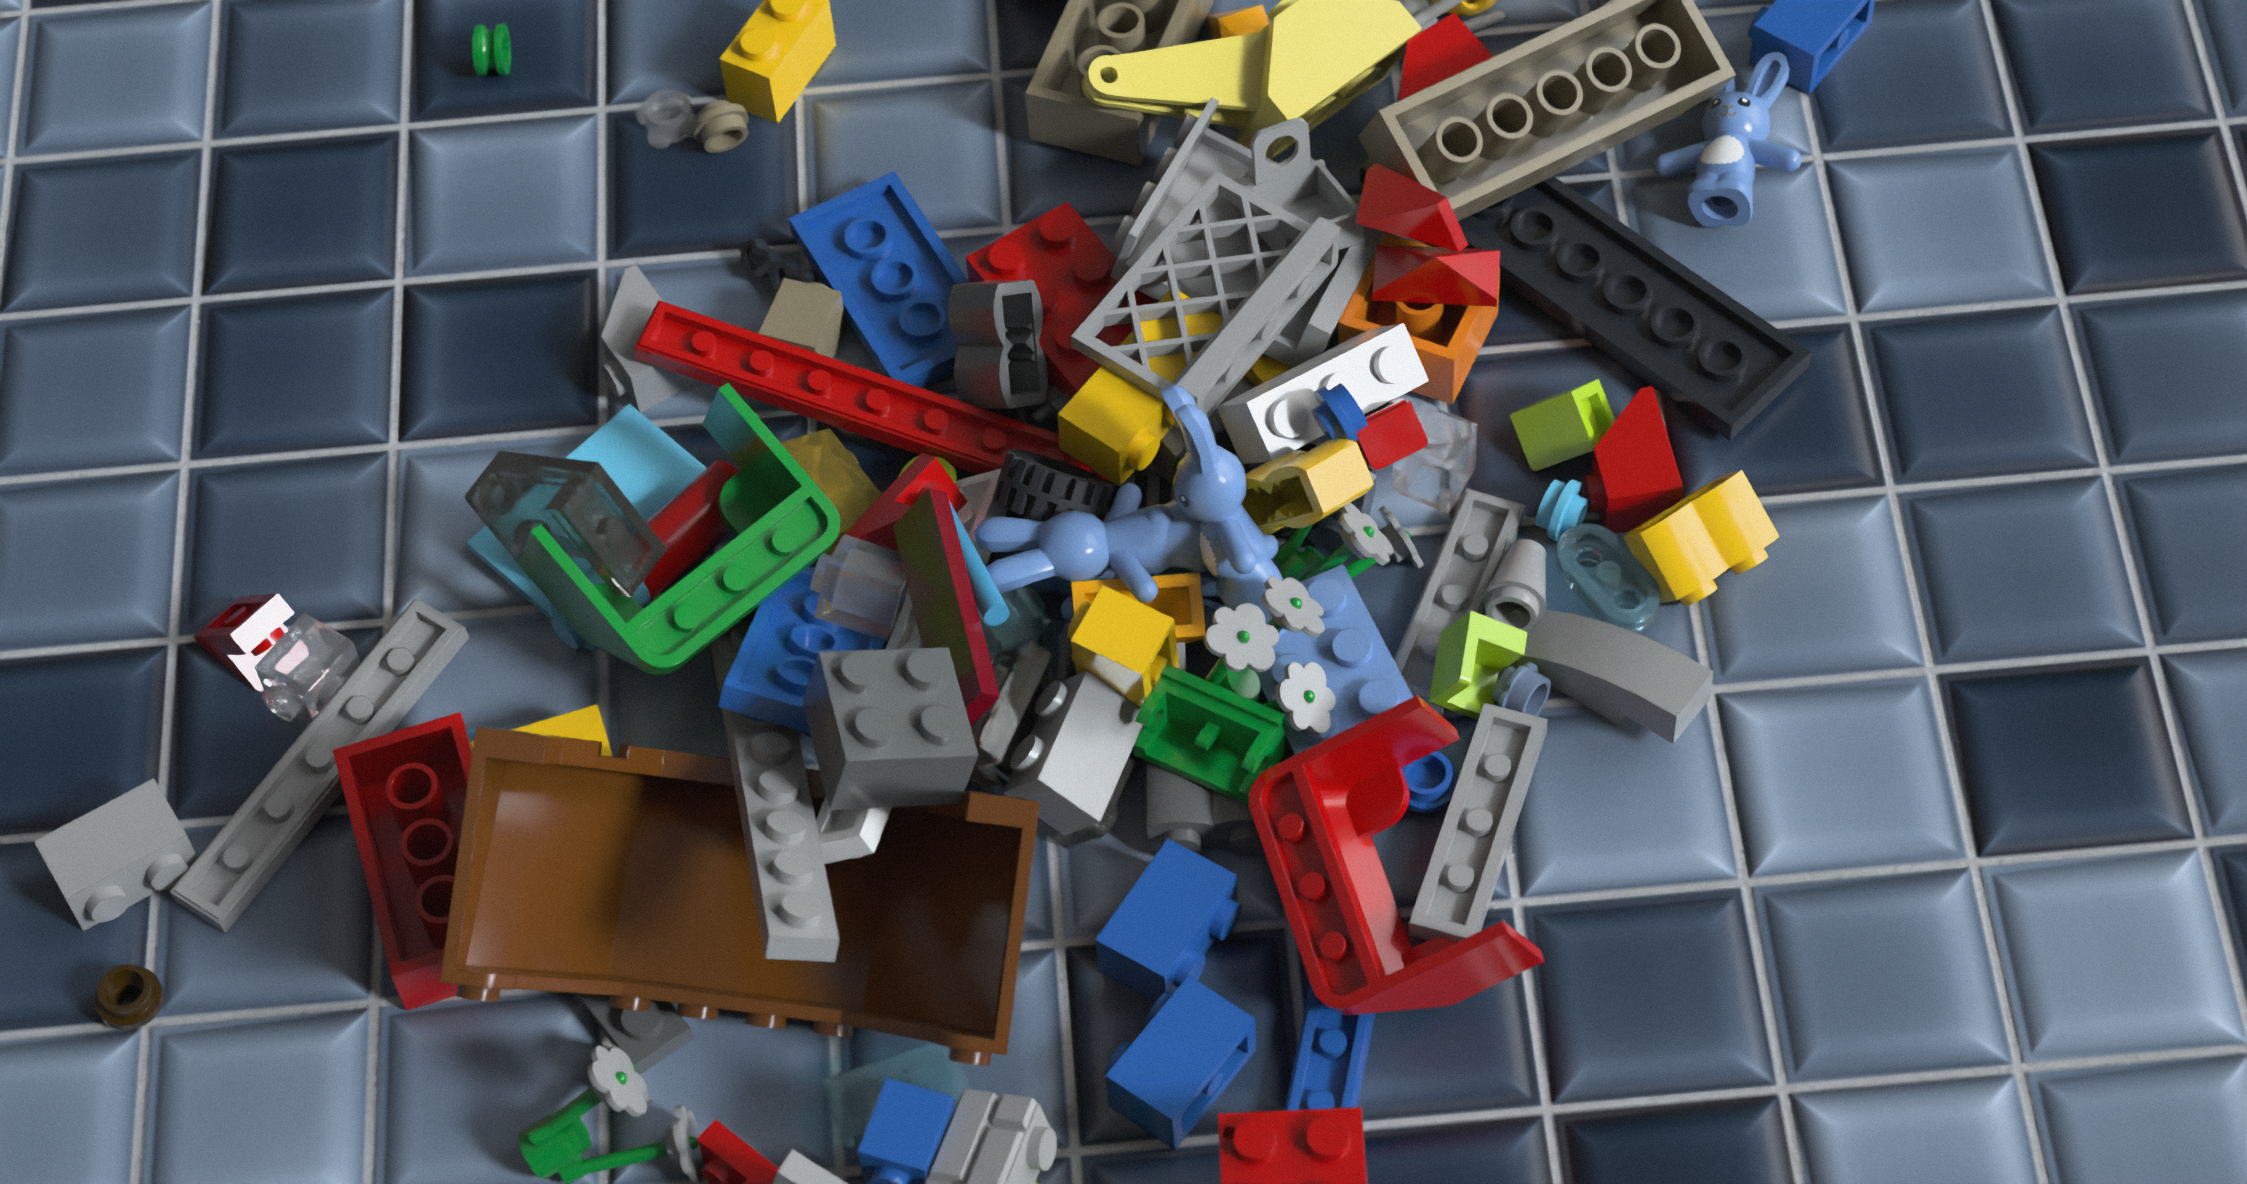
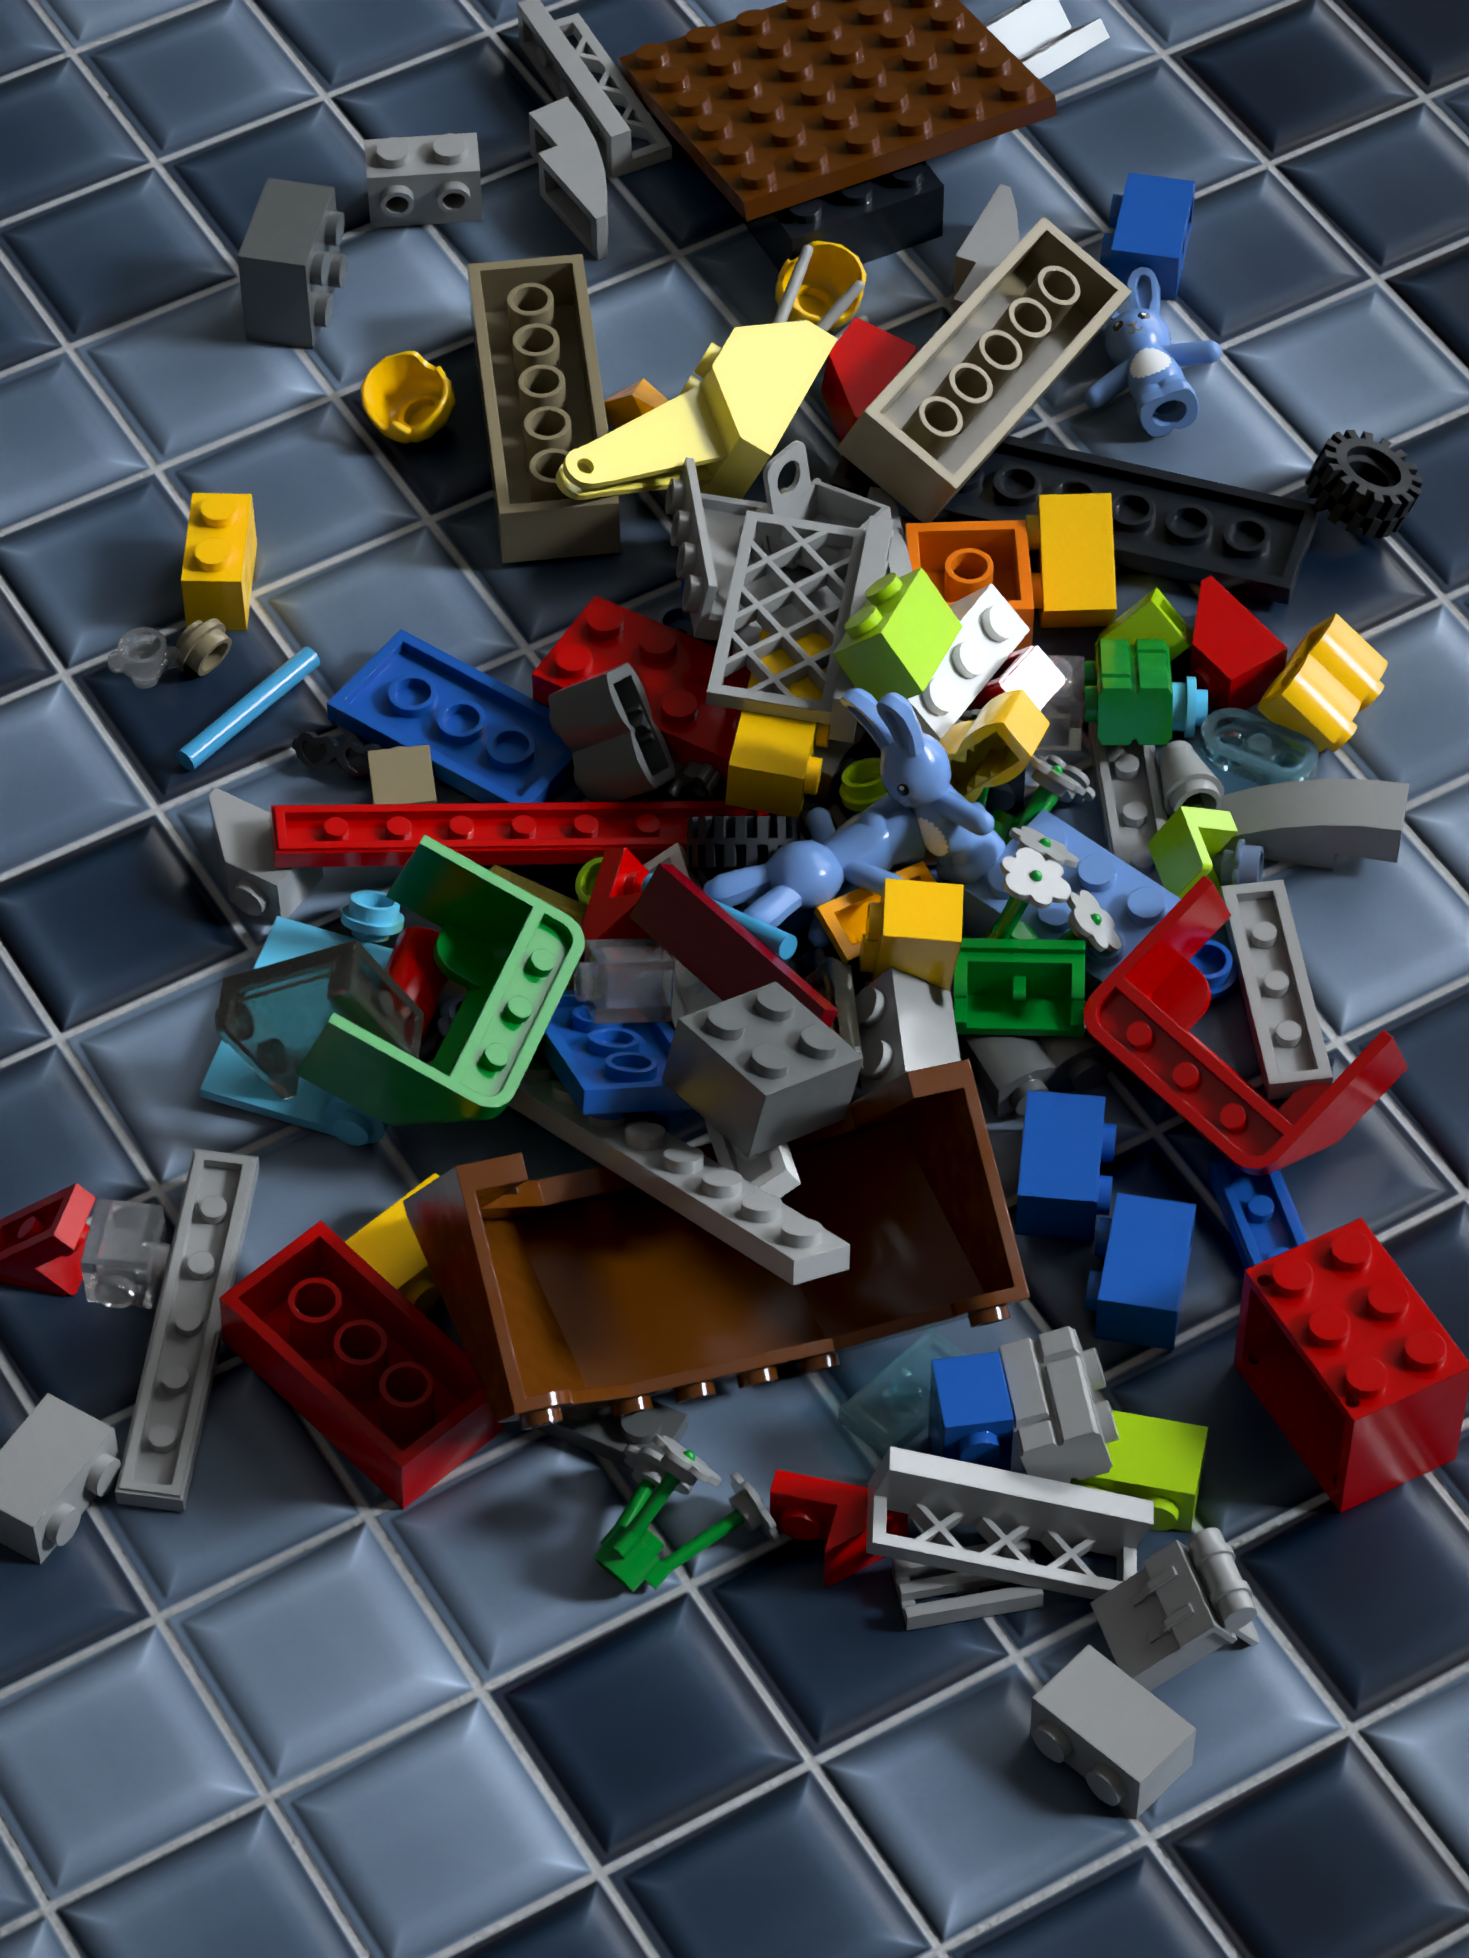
camera: 30 degrees left, 5 degrees down
dark brown plate [95,964,164,1030] -> none
blue plate [1311,383,1368,442] -> none
red slope [1355,163,1468,252] -> none
red slope [1372,244,1500,307] -> none
none -> dark azure bar [176,646,320,771]
none -> medium azure plate [341,890,405,942]
none -> lime brick [832,567,963,702]
none -> yellow brick [1025,493,1117,628]
none -> green brick [1083,639,1173,745]
none -> black tyre [1305,430,1423,538]

